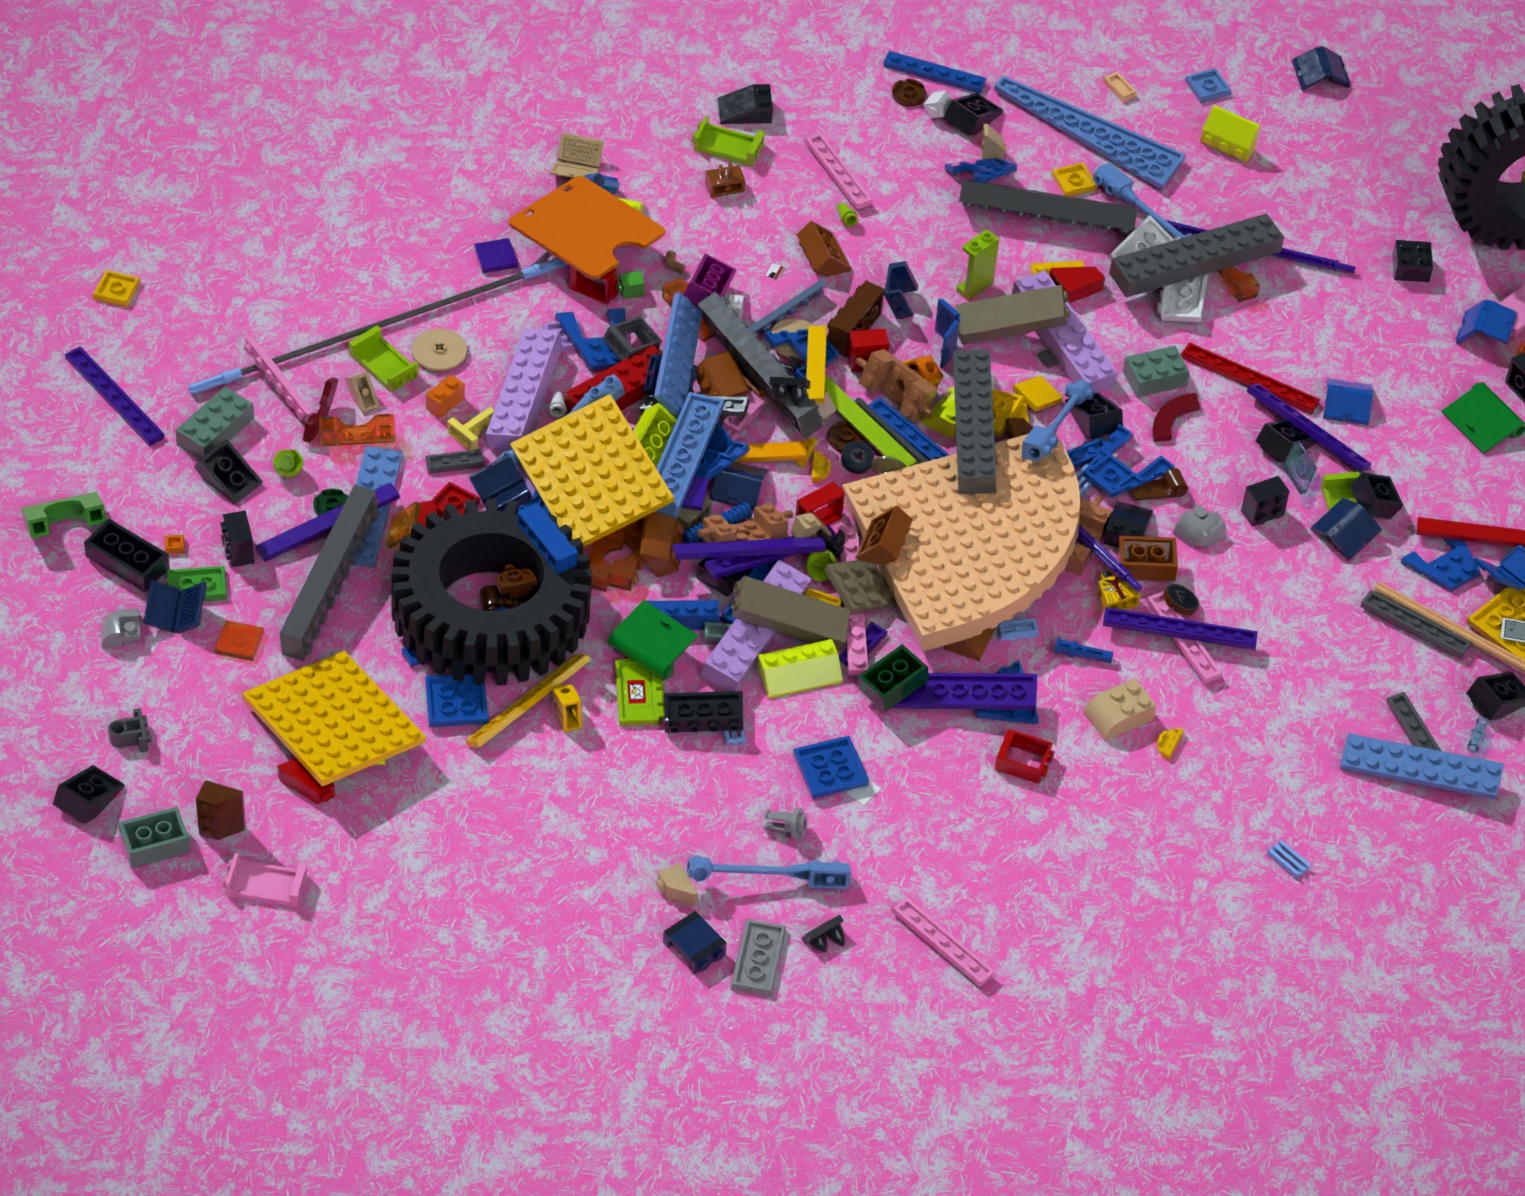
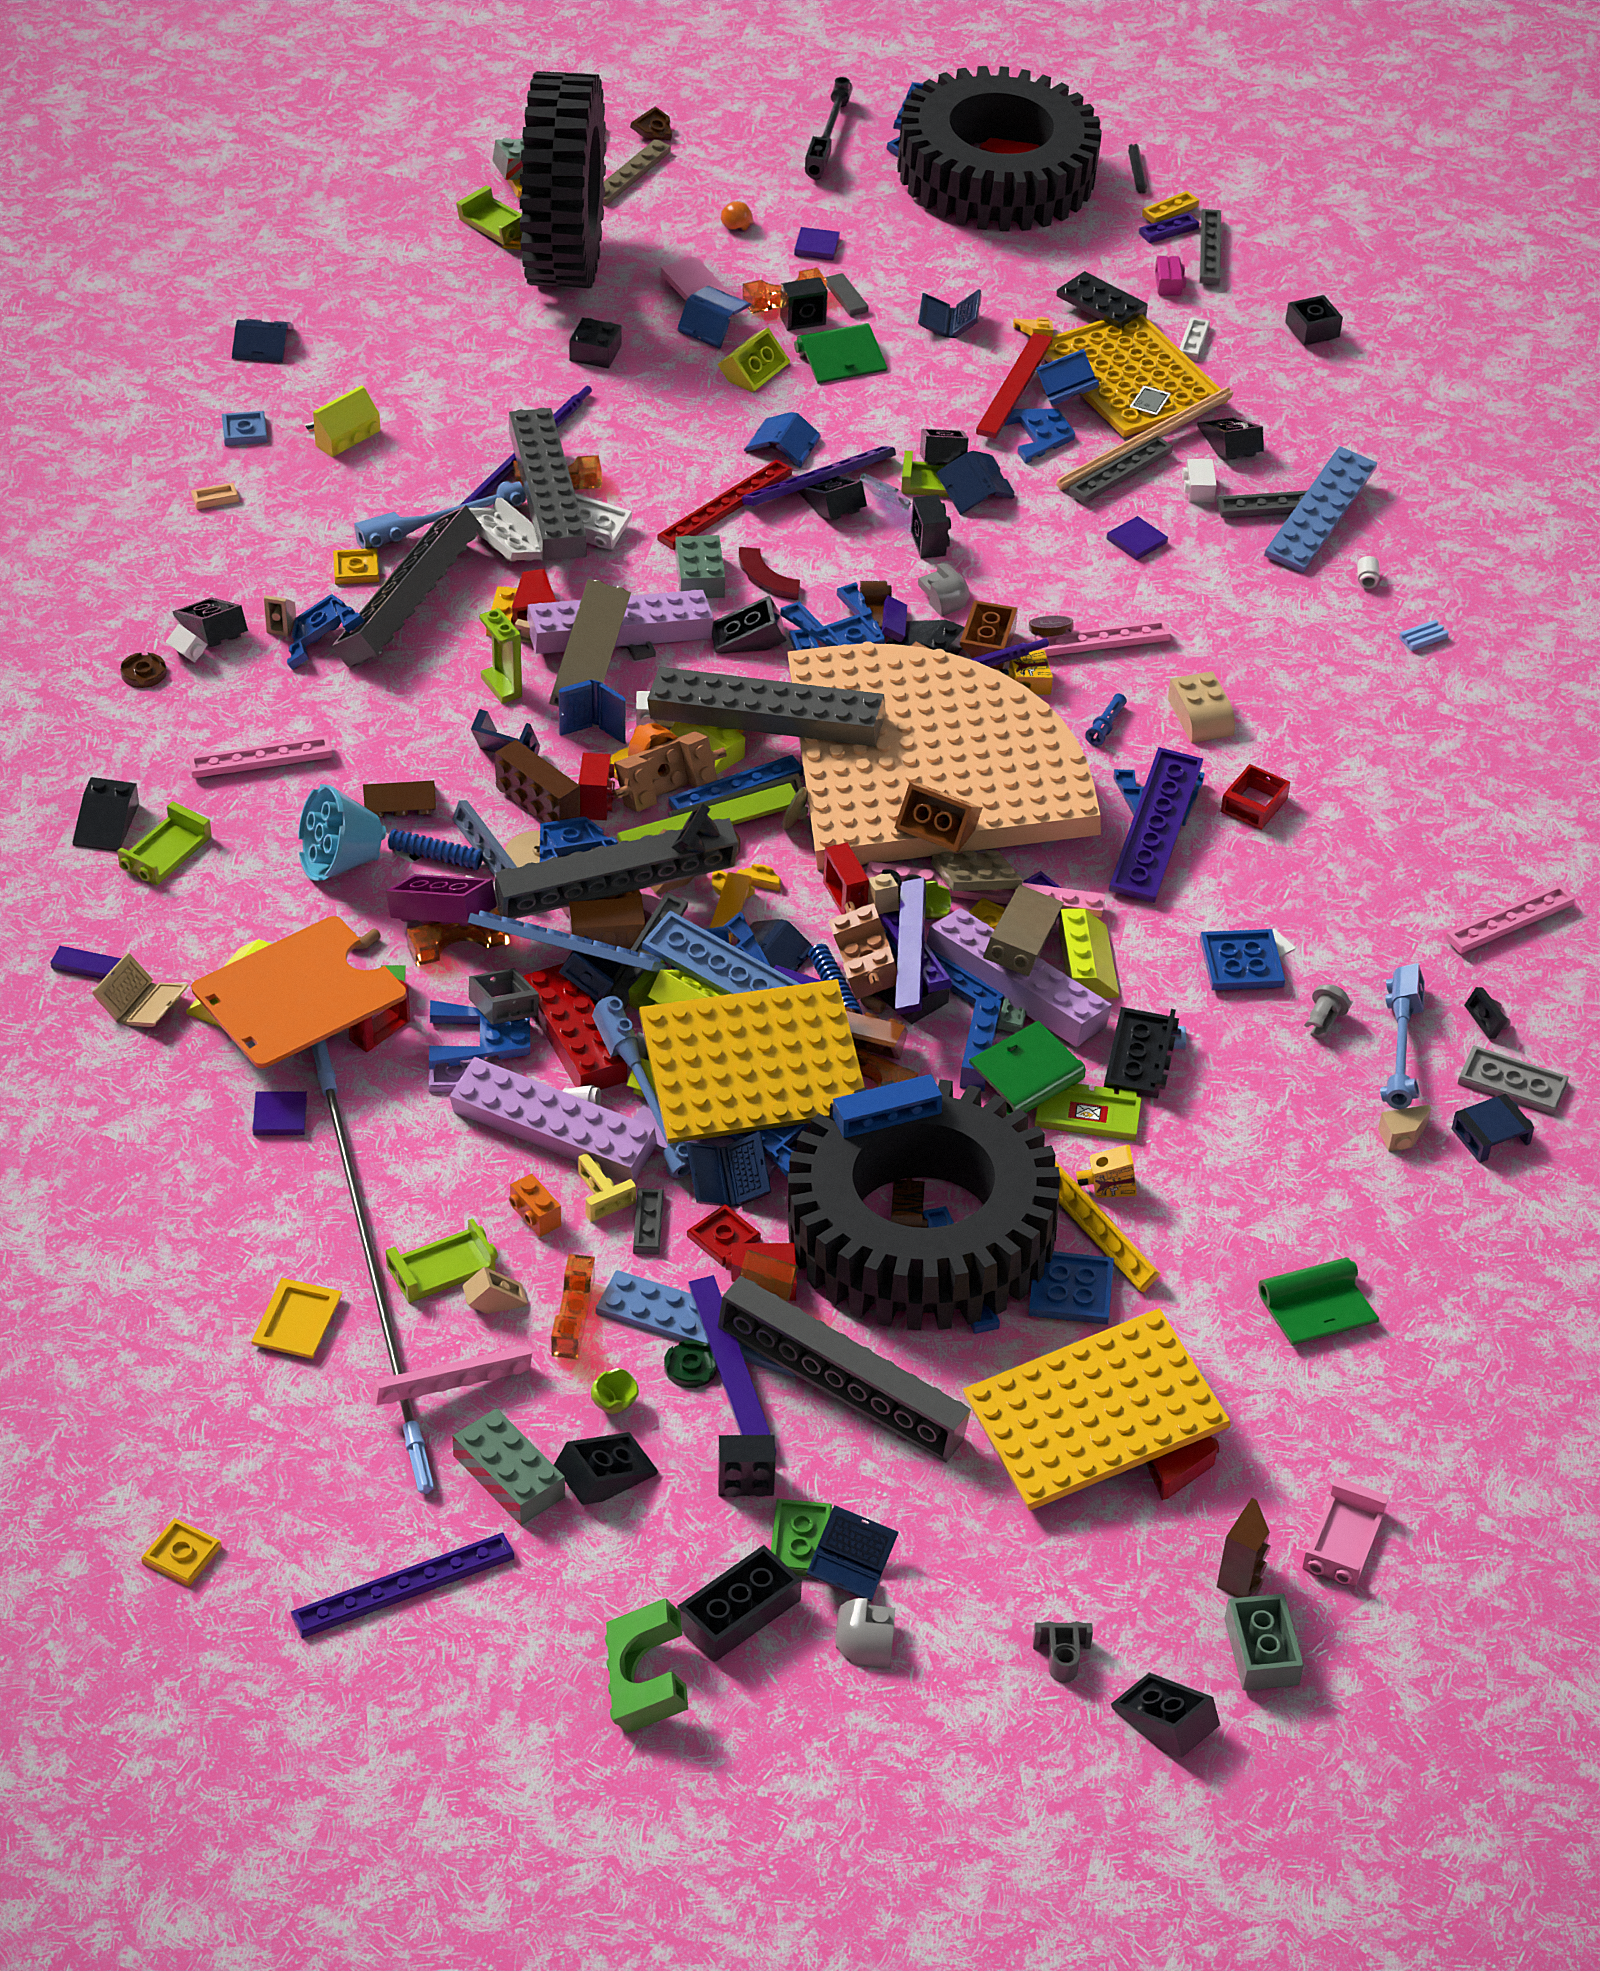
camera: 75 degrees left, 5 degrees down
orange tile [165,535,185,554] -> none
clear orange tile [215,620,264,661] -> none
dark red tile [303,377,339,443] -> none
tan piece [412,329,467,371] -> none
reddish brown plate [495,564,538,599] -> none
blue piece [584,173,620,194] -> none
dark orange brick [705,163,745,198] -> none
yellow tile [806,325,827,403] -> none
lime cone [837,203,858,227] -> none
black bush [841,441,874,474] -> none
dark green brick [858,644,929,713] -> none
blue plate [883,51,986,94] -> none
medium blue wing [994,76,1186,190] -> none
yellow tile [1012,375,1064,412] -> none
medium blue bar [1021,380,1094,461] -> none
dark purple tile [1103,607,1258,650] -> none
yellow tile [1157,728,1184,761] -> none
clear light blue pin [1467,717,1489,753] -> none
none -> dark purple tile [50,946,122,979]
none -> yellow piece [251,1277,342,1359]
none -> medium azure cone [298,784,386,881]
none -> blue piece [388,829,483,870]
none -> neon yellow slope [717,327,791,392]
none -> dark purple tile [882,595,907,642]
none -> dark purple tile [1106,516,1168,560]
none -> white brick [1182,459,1217,502]
none -> green door [1258,1257,1379,1346]
none -> white brick [1357,556,1380,588]

